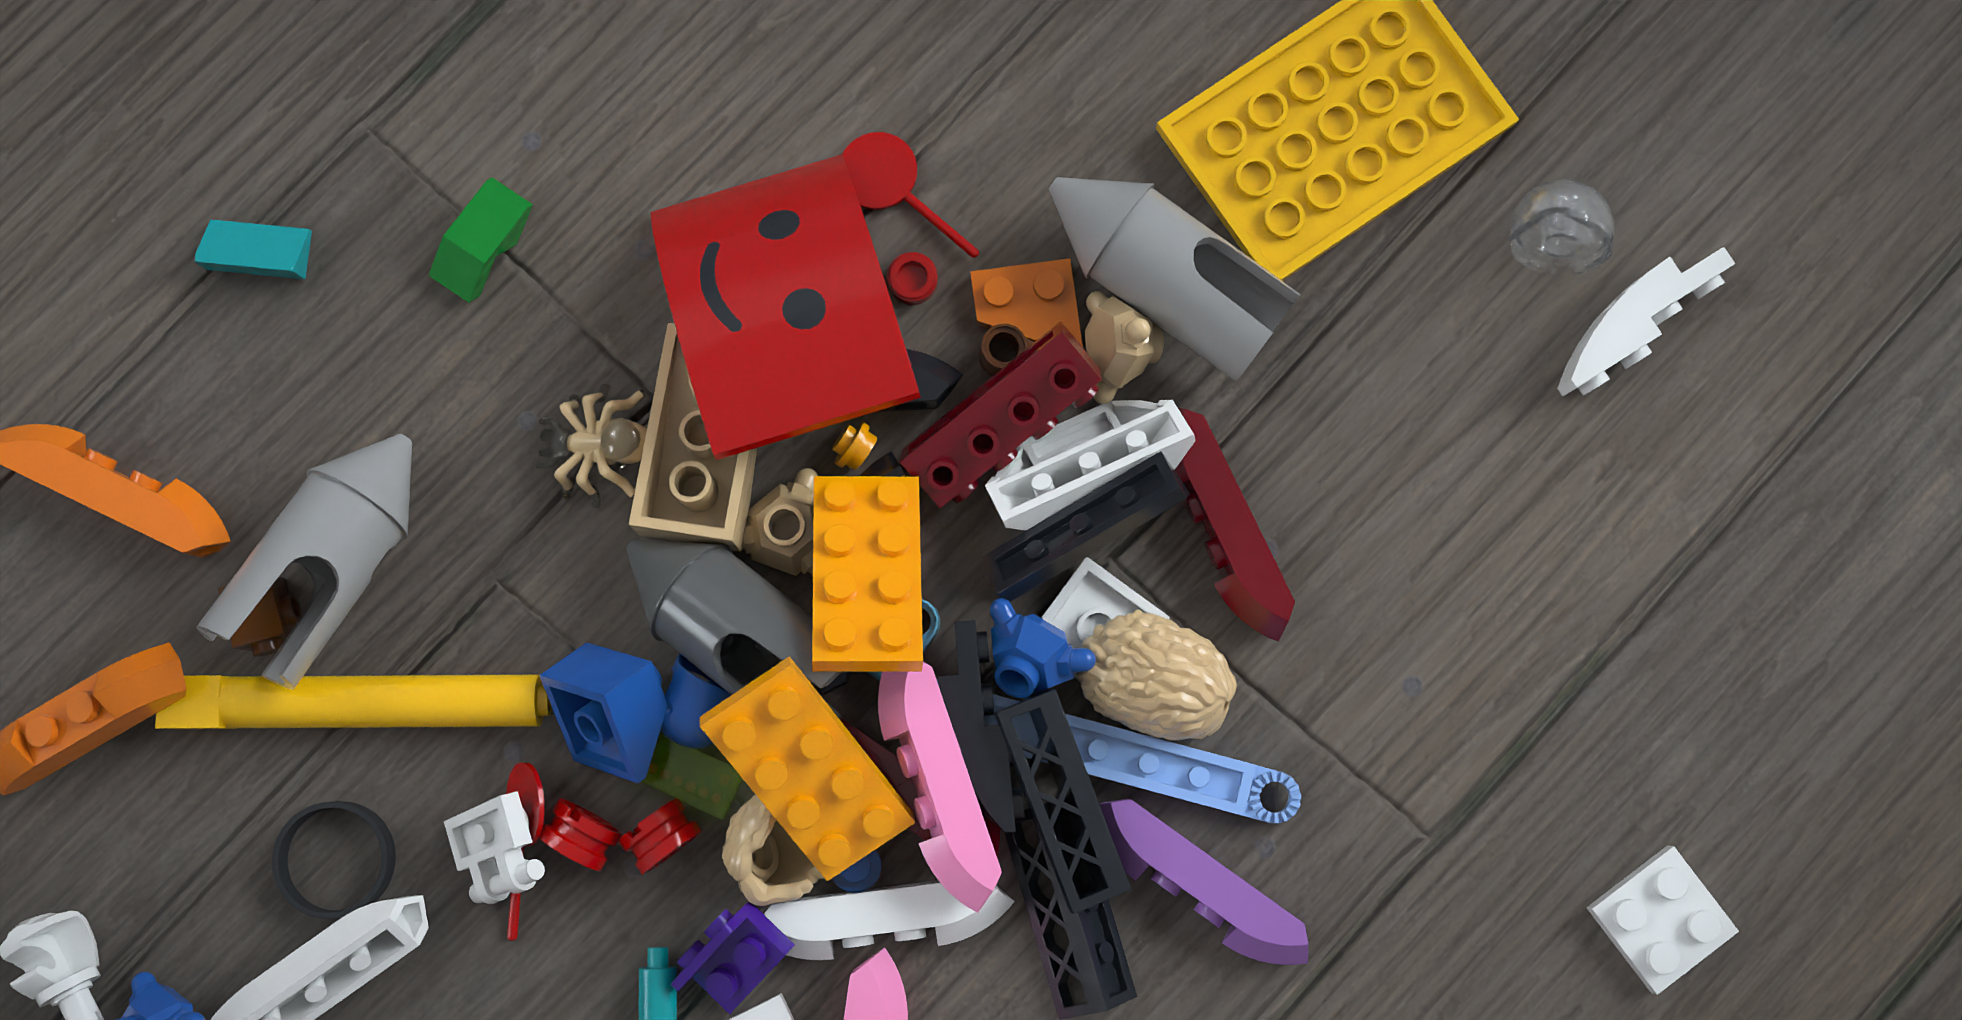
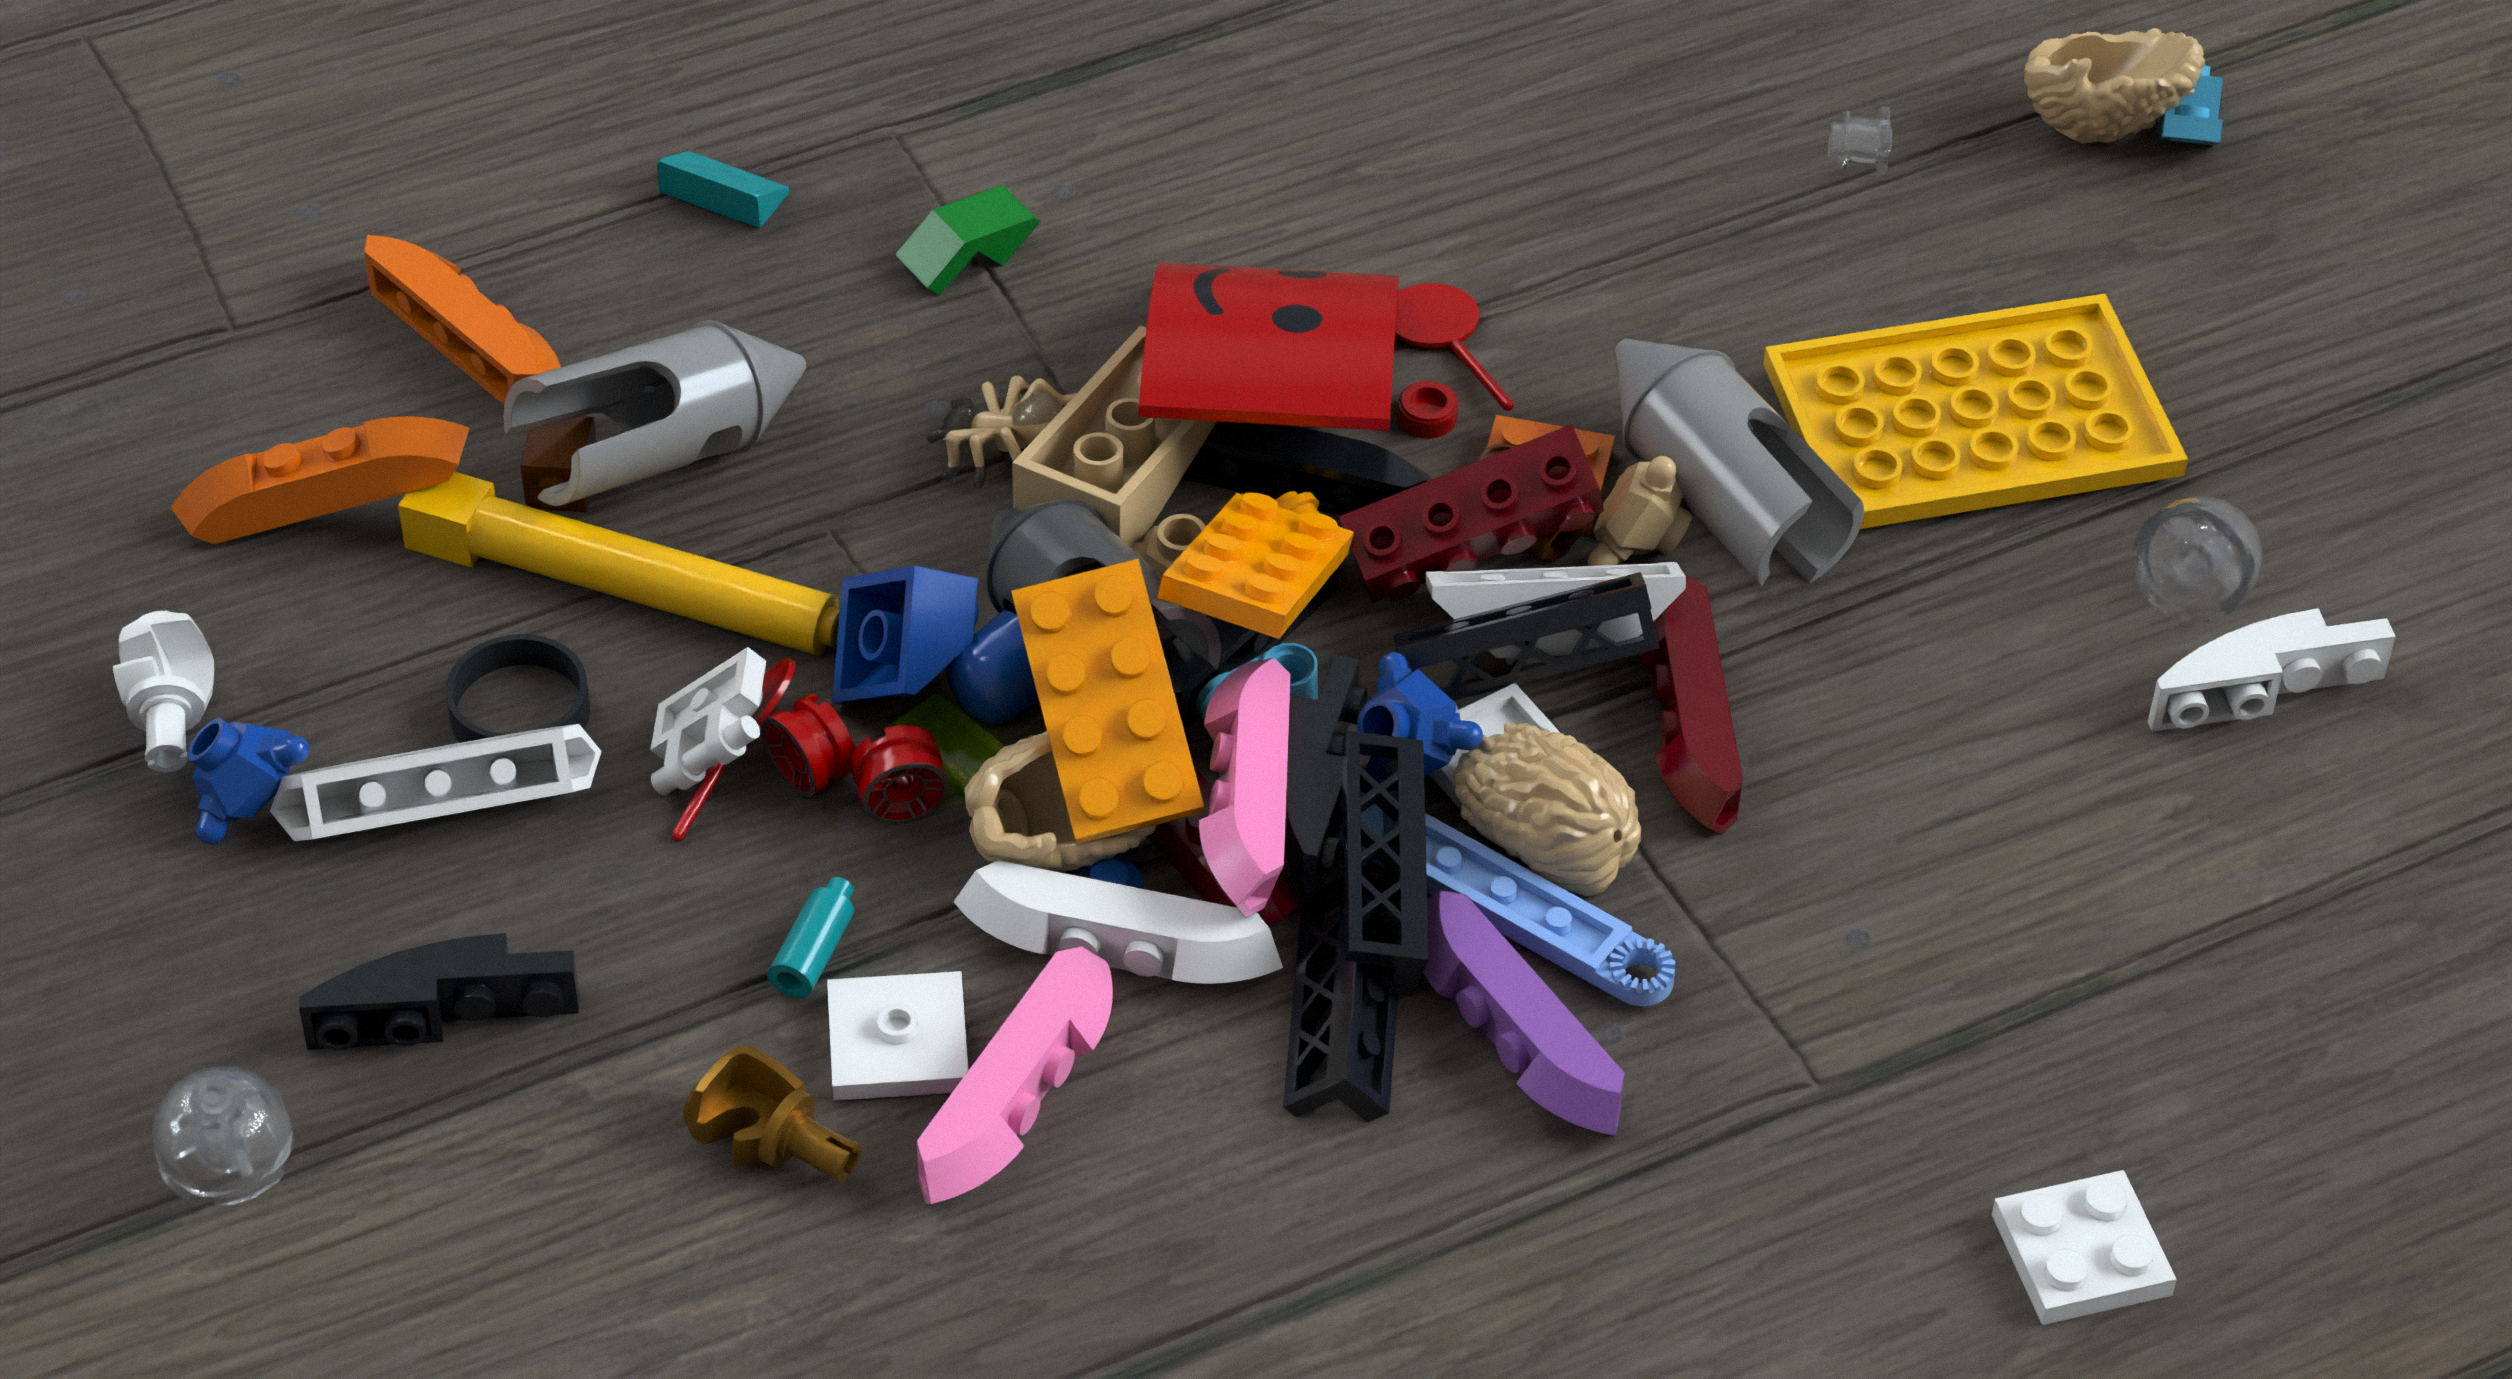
camera: 20 degrees right, 35 degrees down
dark purple bracket [670,901,795,1014] -> none

